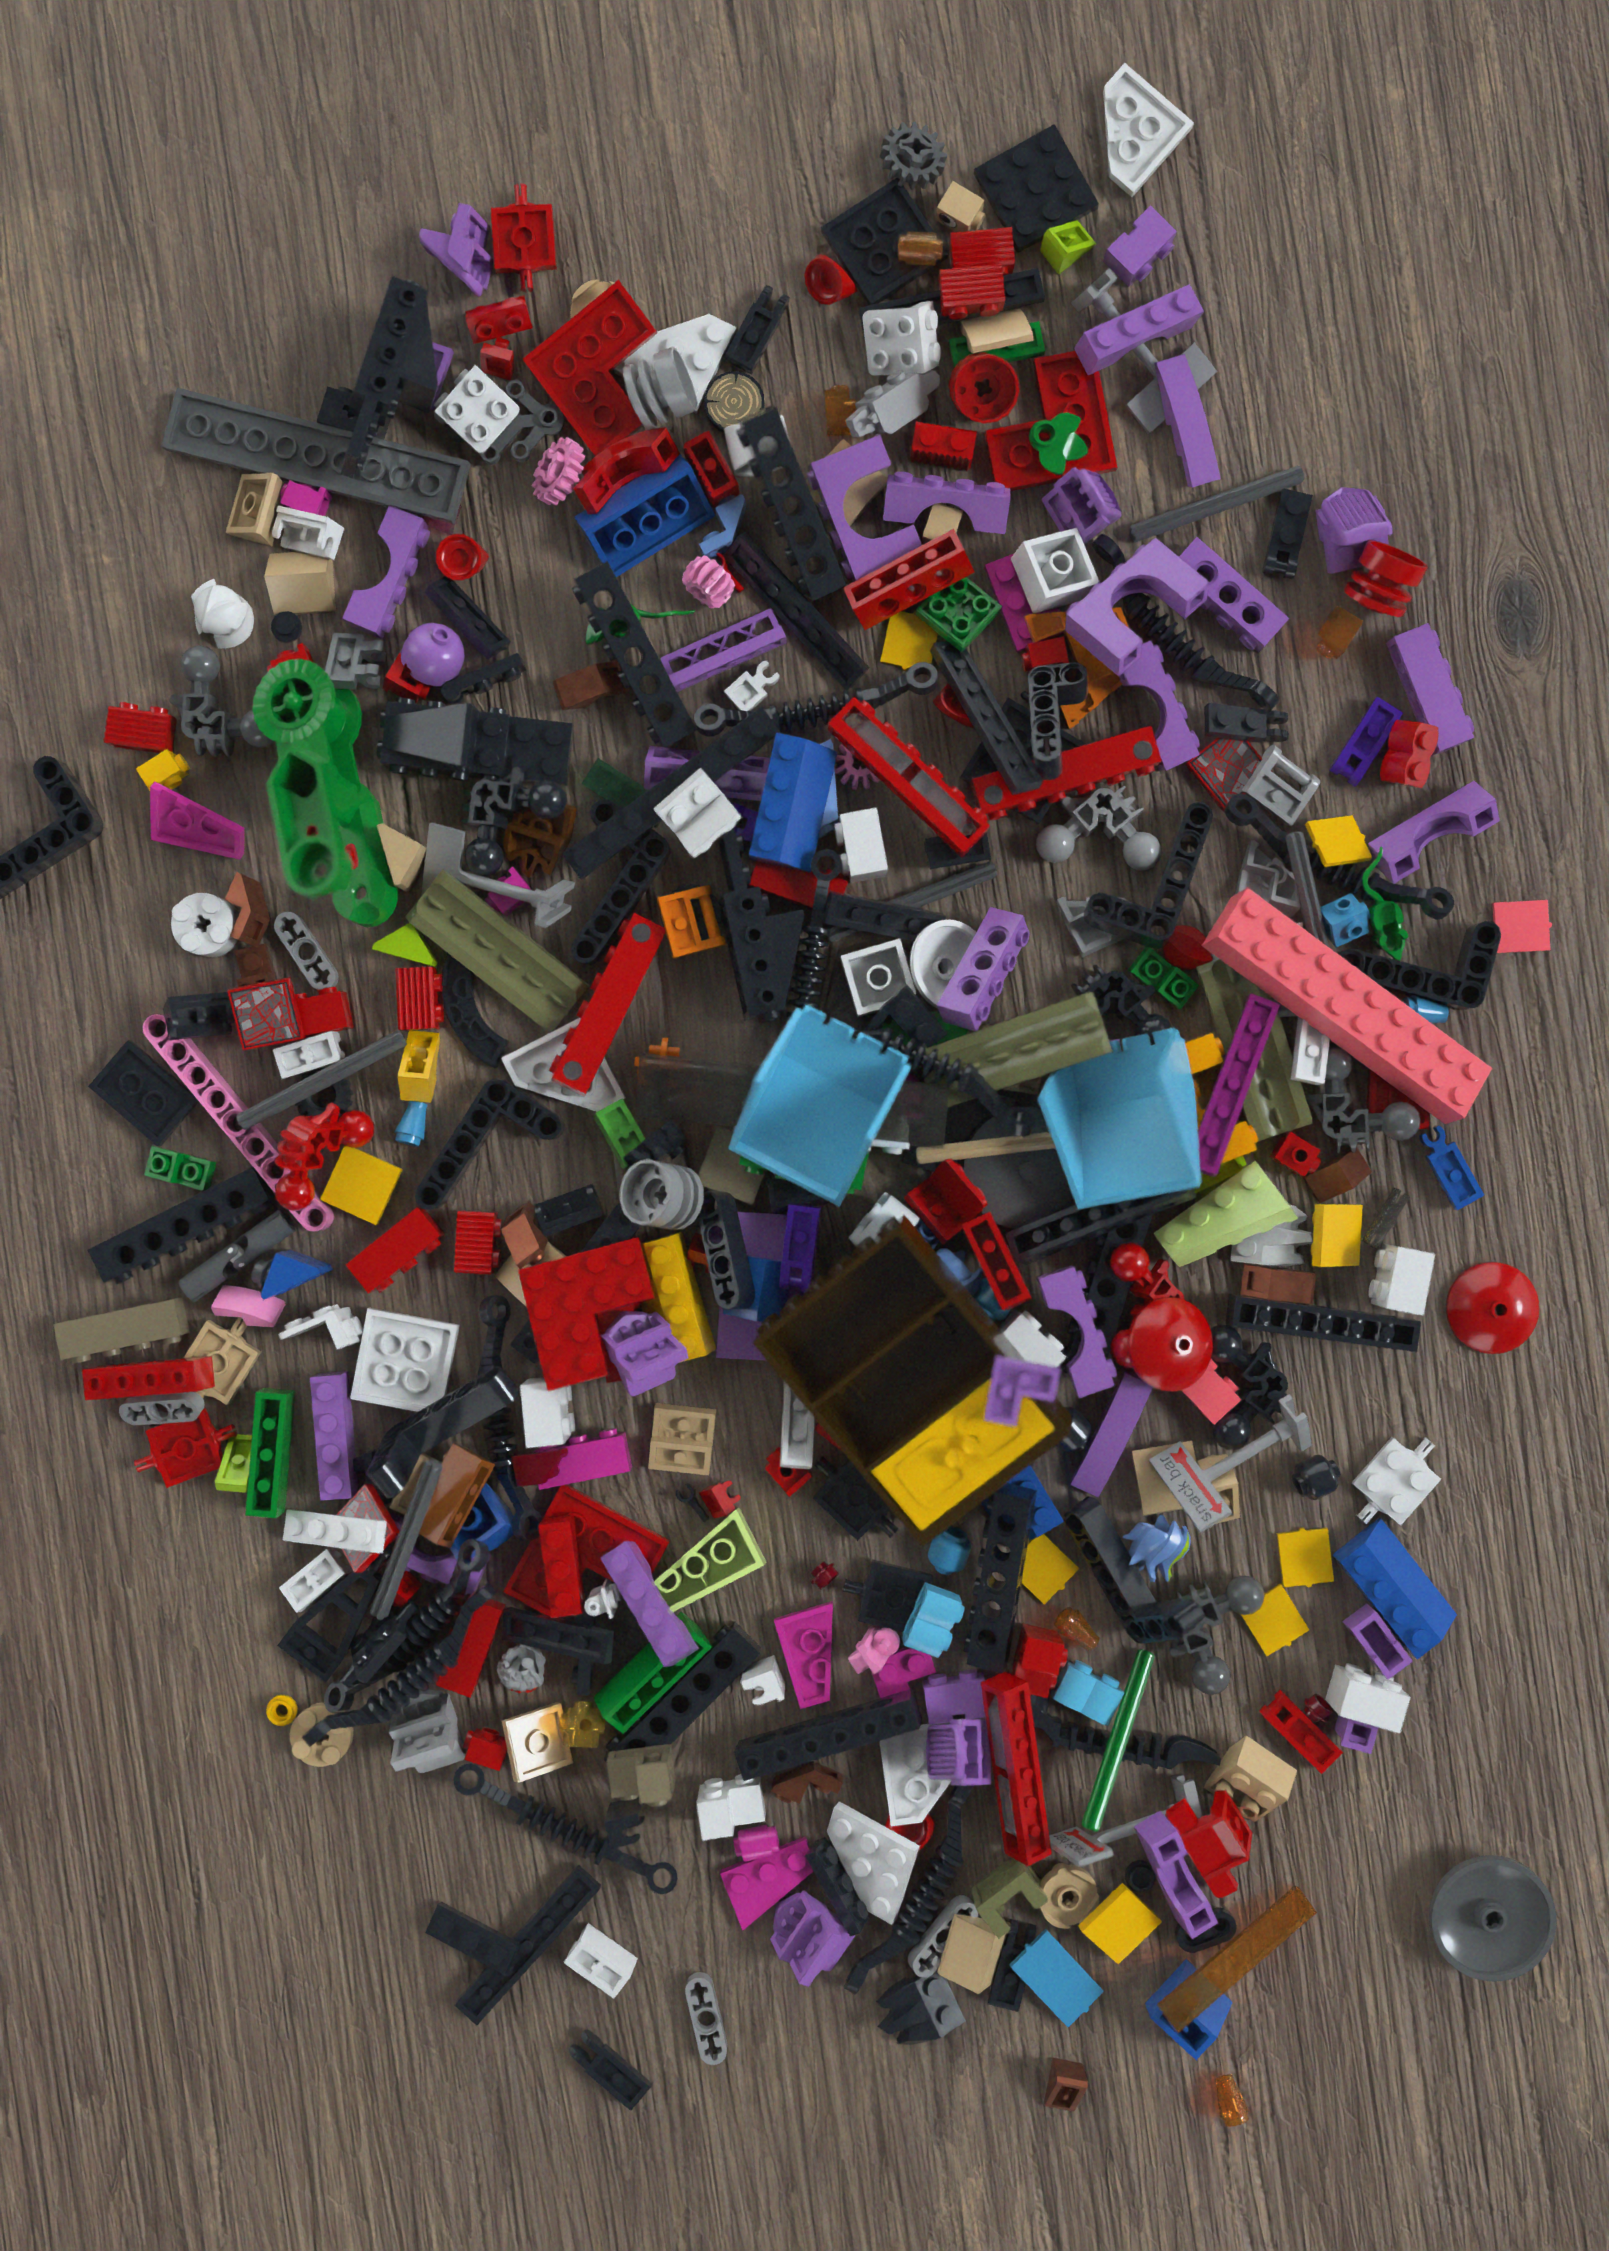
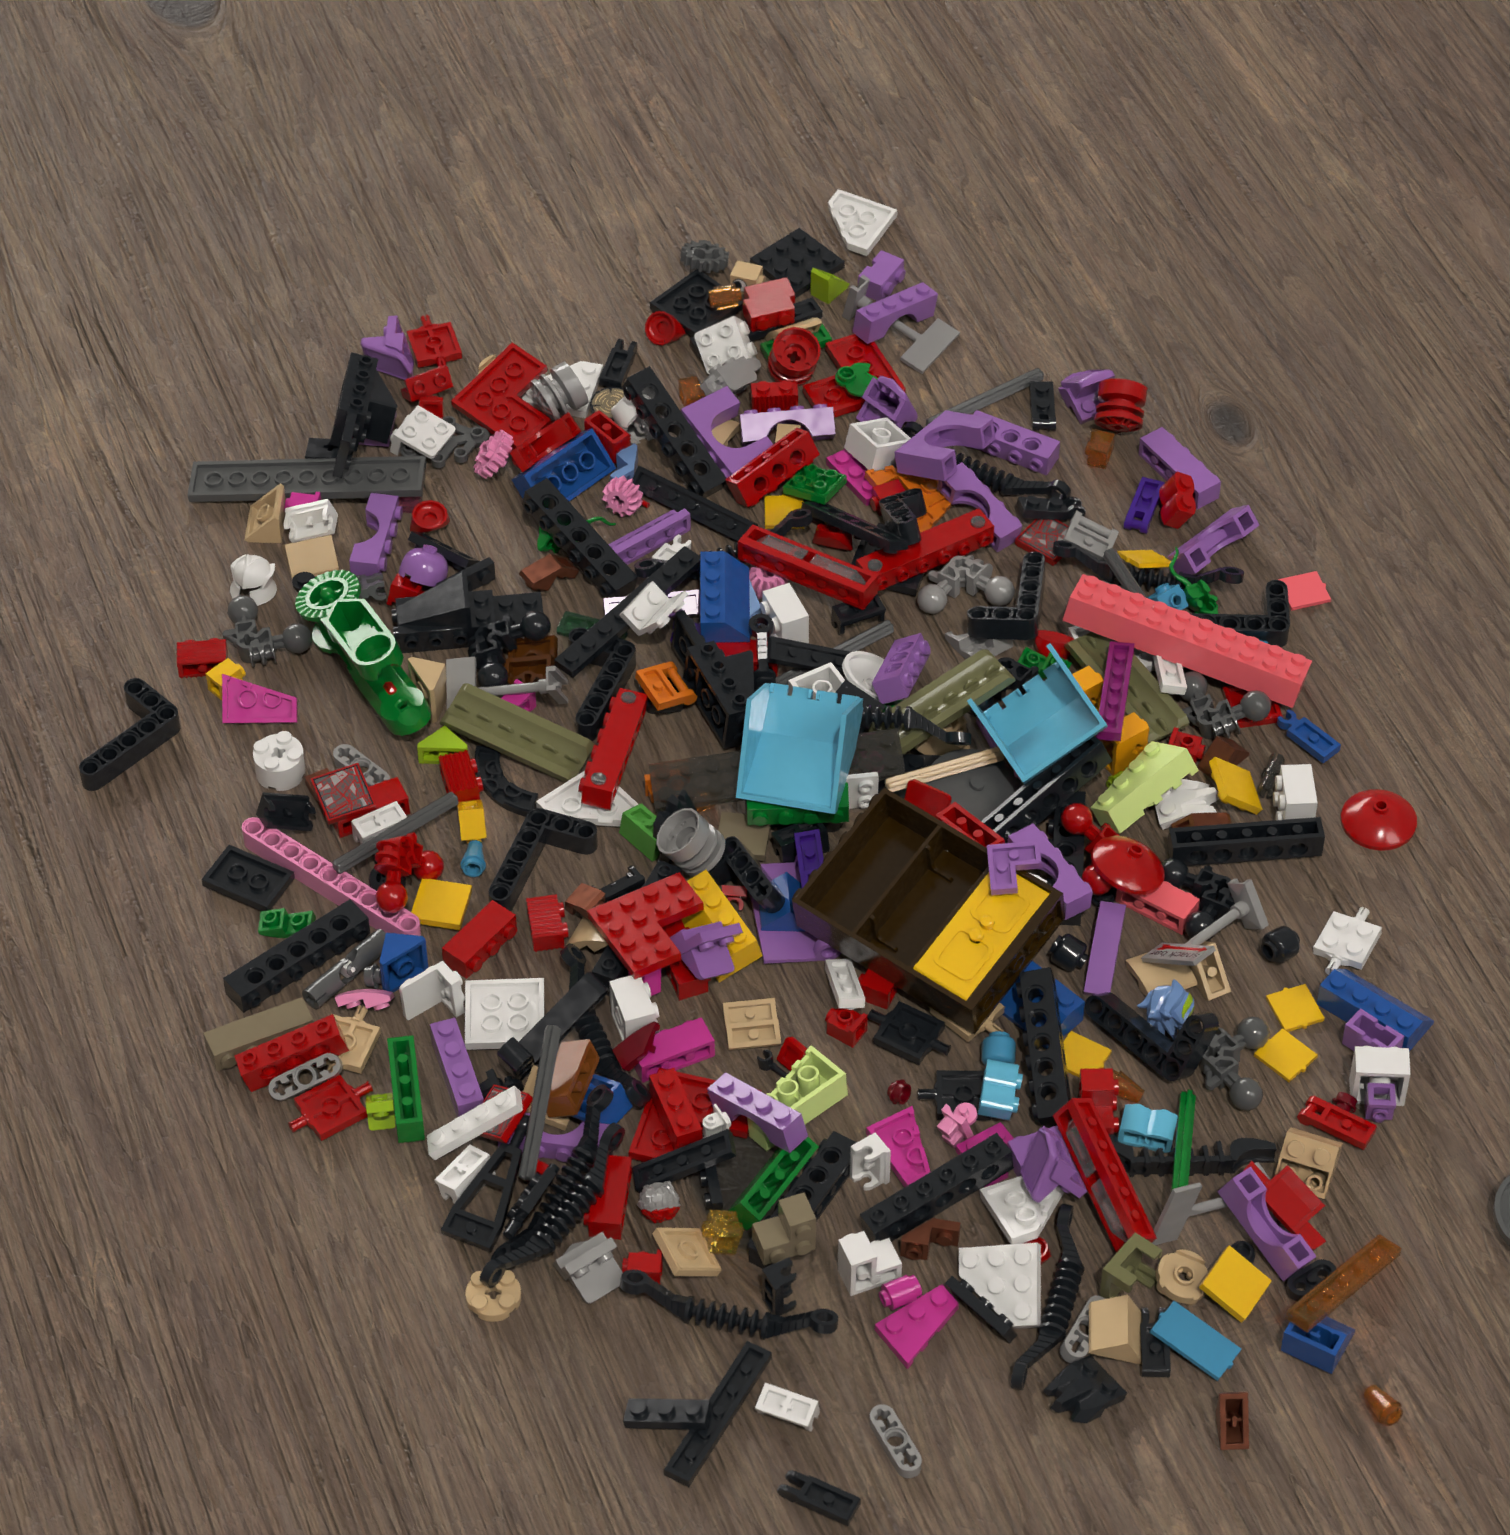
camera: 15 degrees left, 40 degrees down
copper slope [225,872,270,948] -> none
yellow plate [266,1694,298,1726] -> none
medium lavender piece [770,1891,855,1987] -> none
medium lavender slope [1154,354,1221,488] -> none

